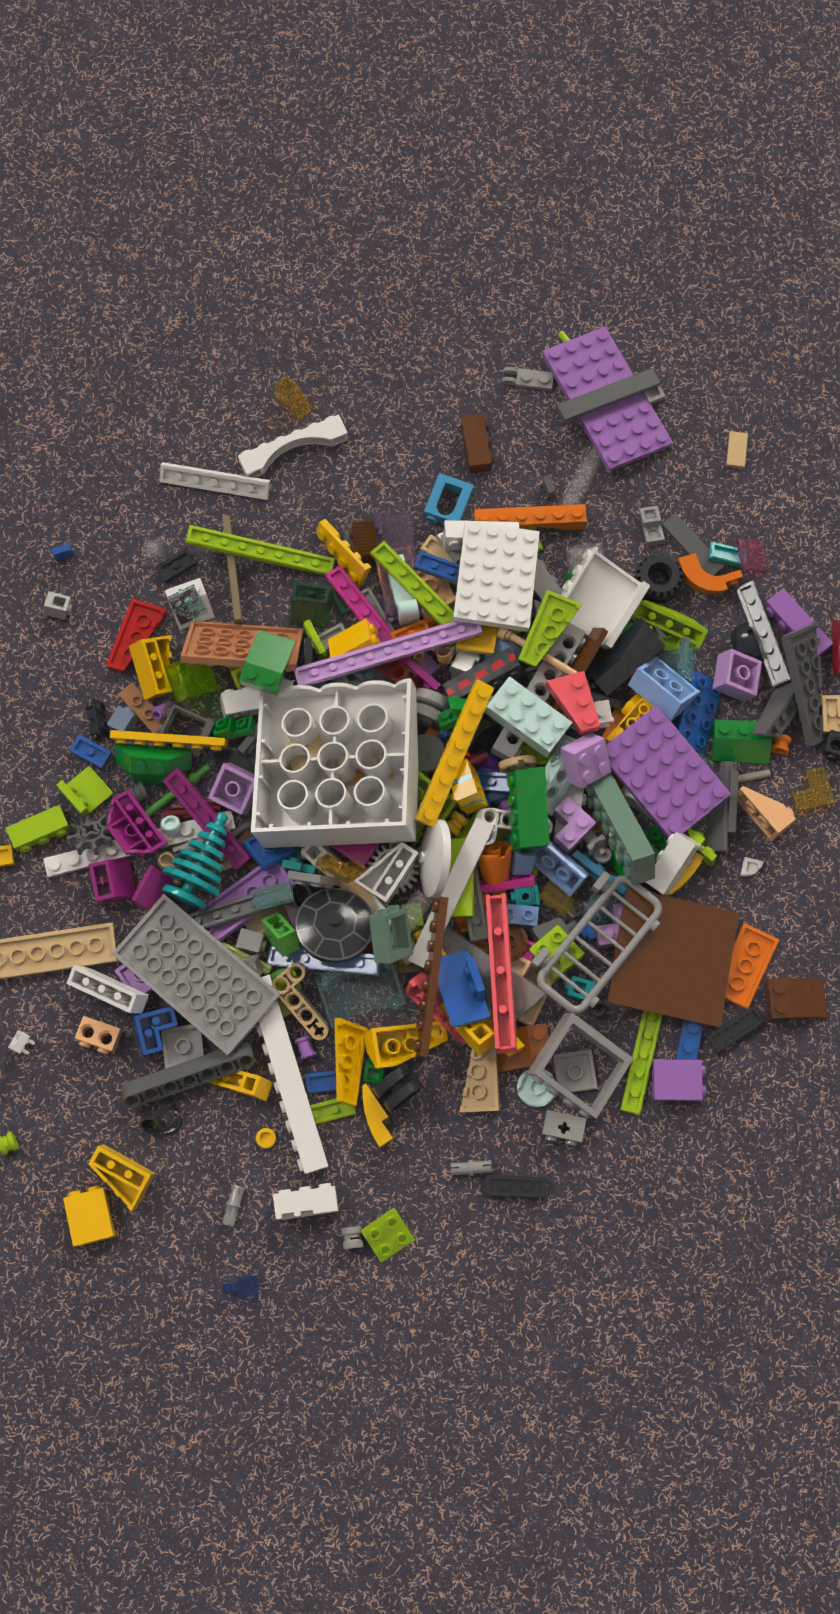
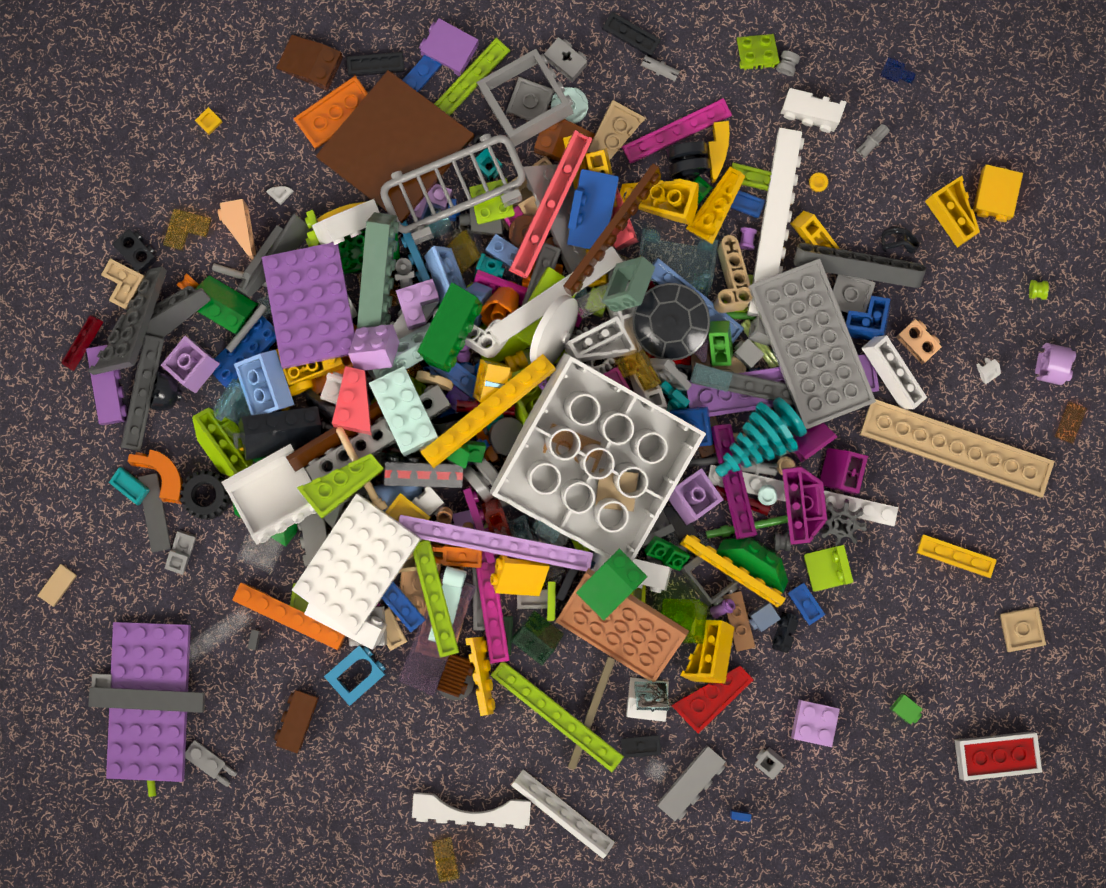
camera: 155 degrees left, 10 degrees up
lime brick [6,805,71,853] -> none
clear pink piece [736,538,769,572] -> none
none -> light grey bar [226,304,267,353]
none -> dark pink tile [622,98,732,164]
none -> light grey brick [656,745,726,821]
none -> lavender brick [791,700,840,747]

